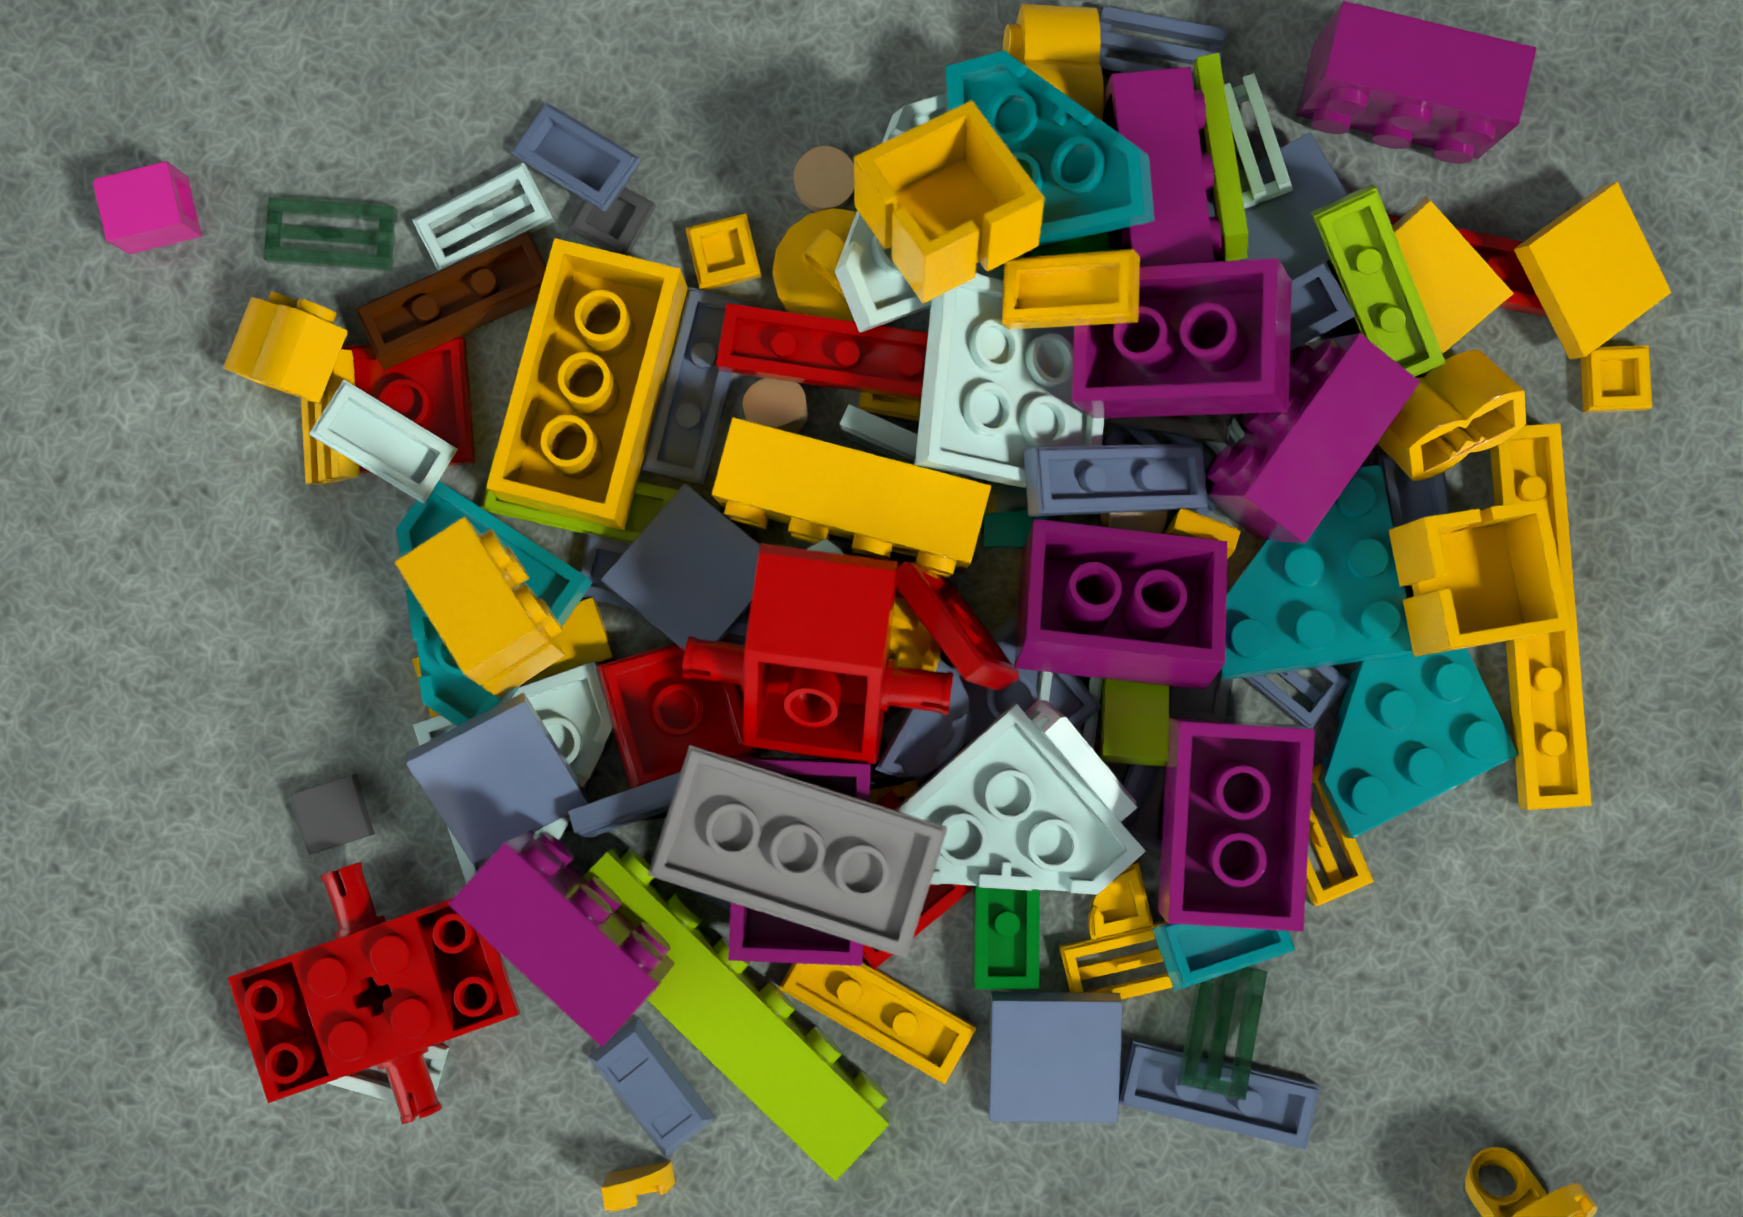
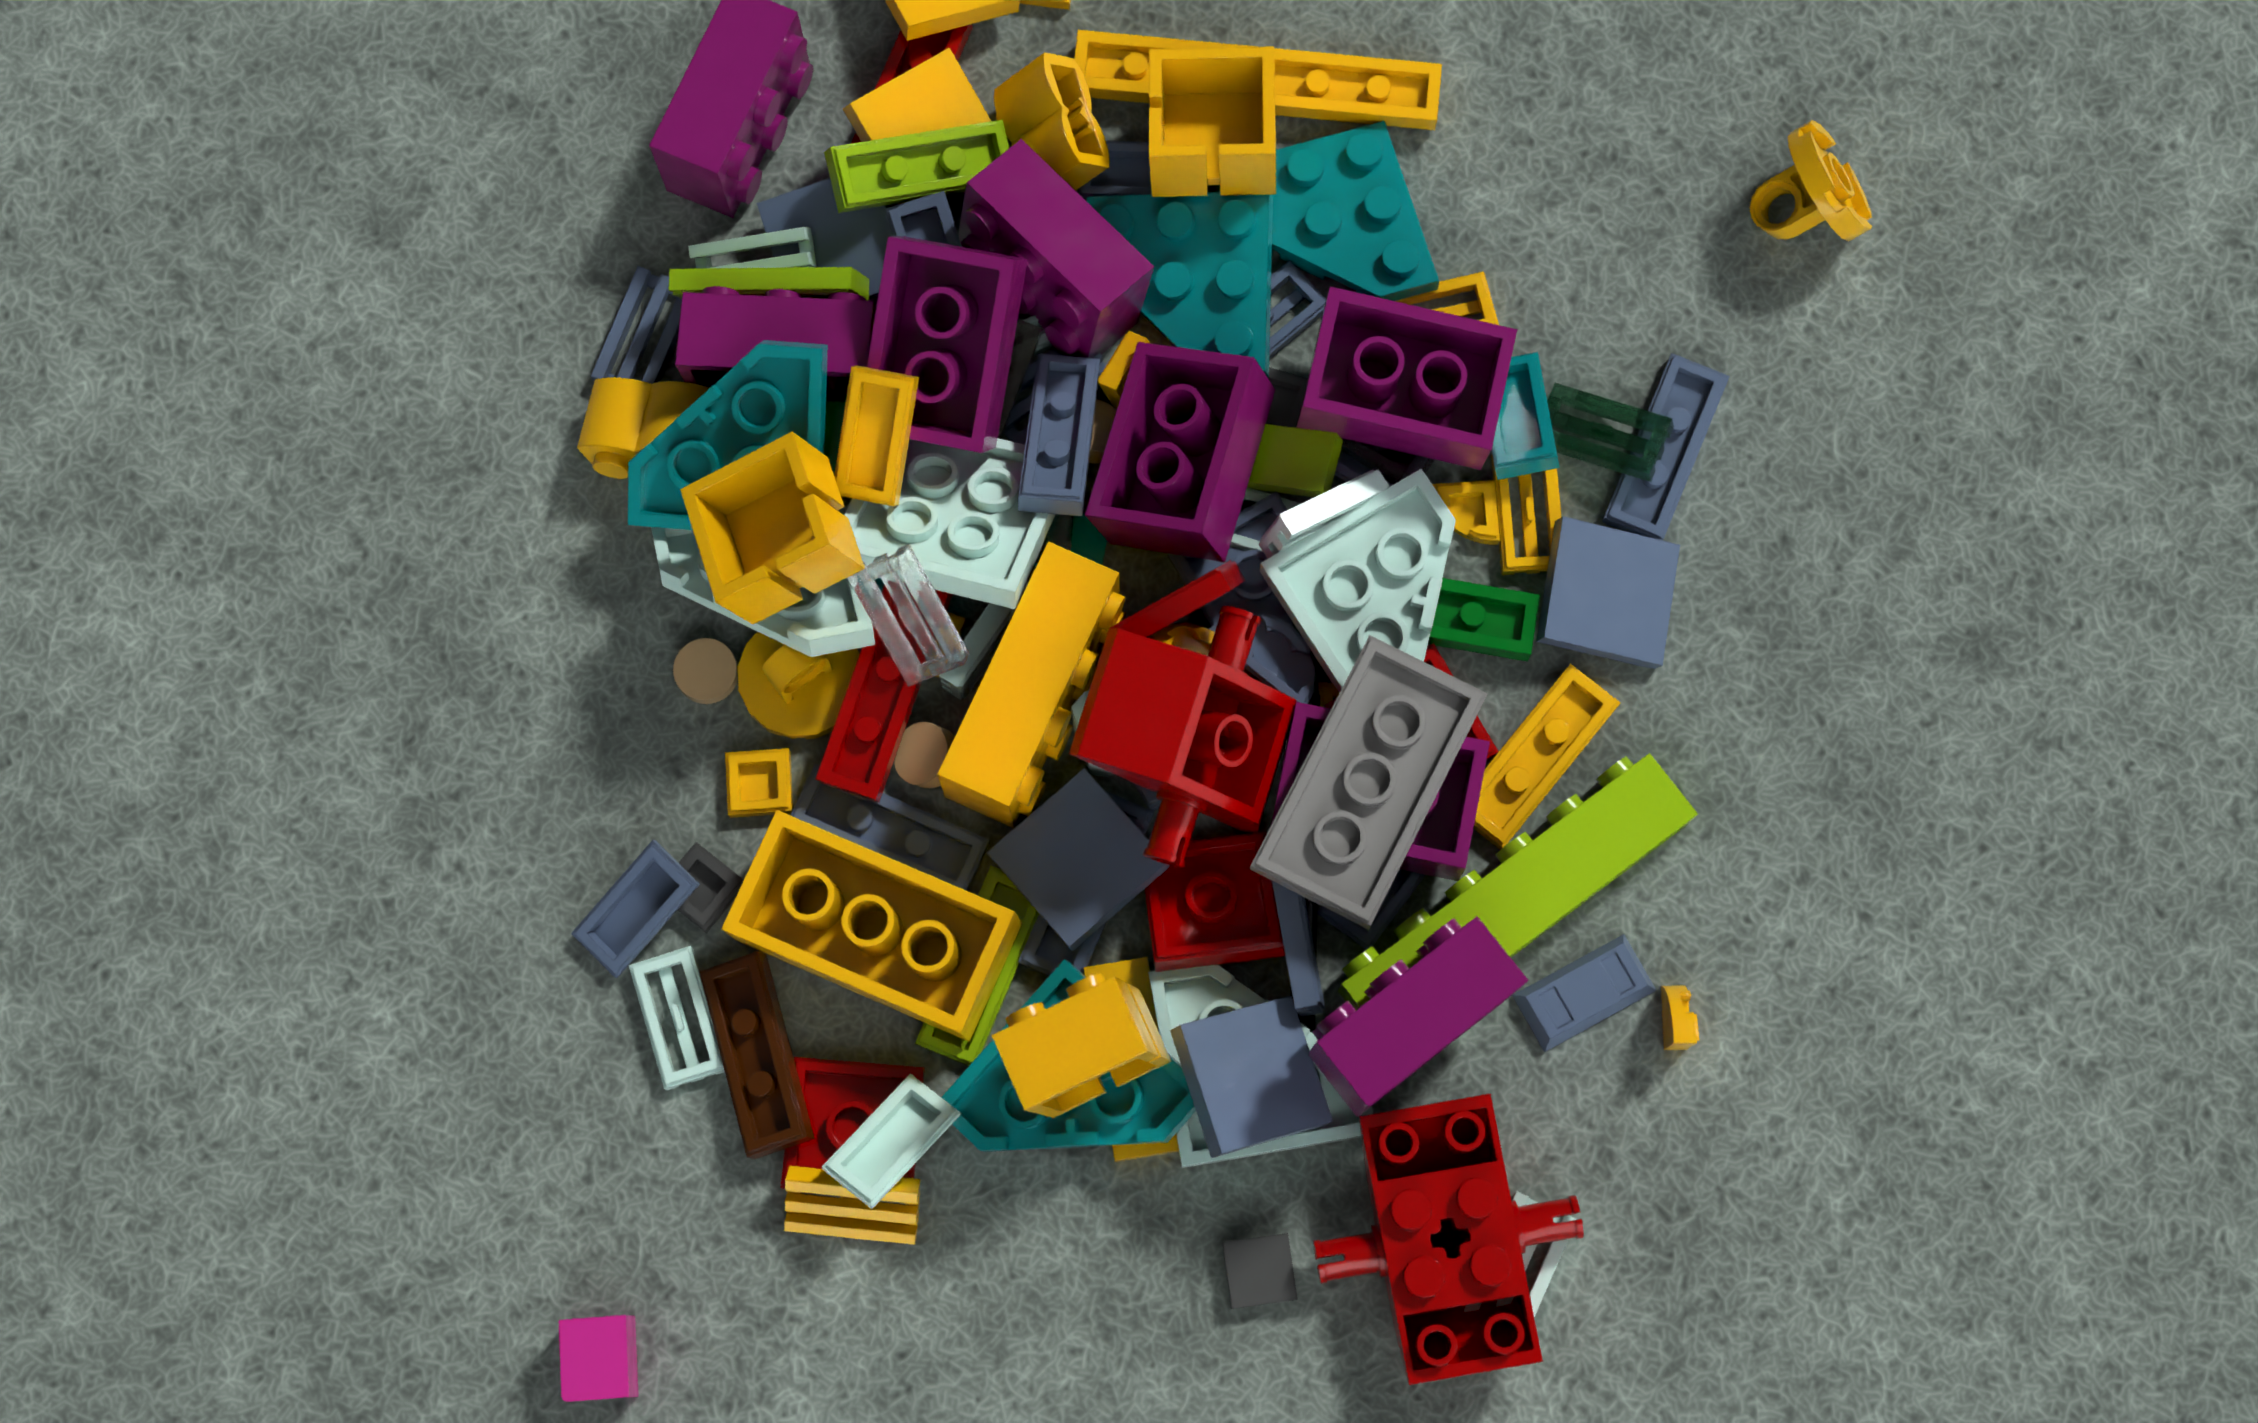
camera: 80 degrees left, 10 degrees down
yellow brick [223,291,348,404] -> none
clear green tile [263,197,398,272] -> none
none -> clear tile [847,544,970,687]

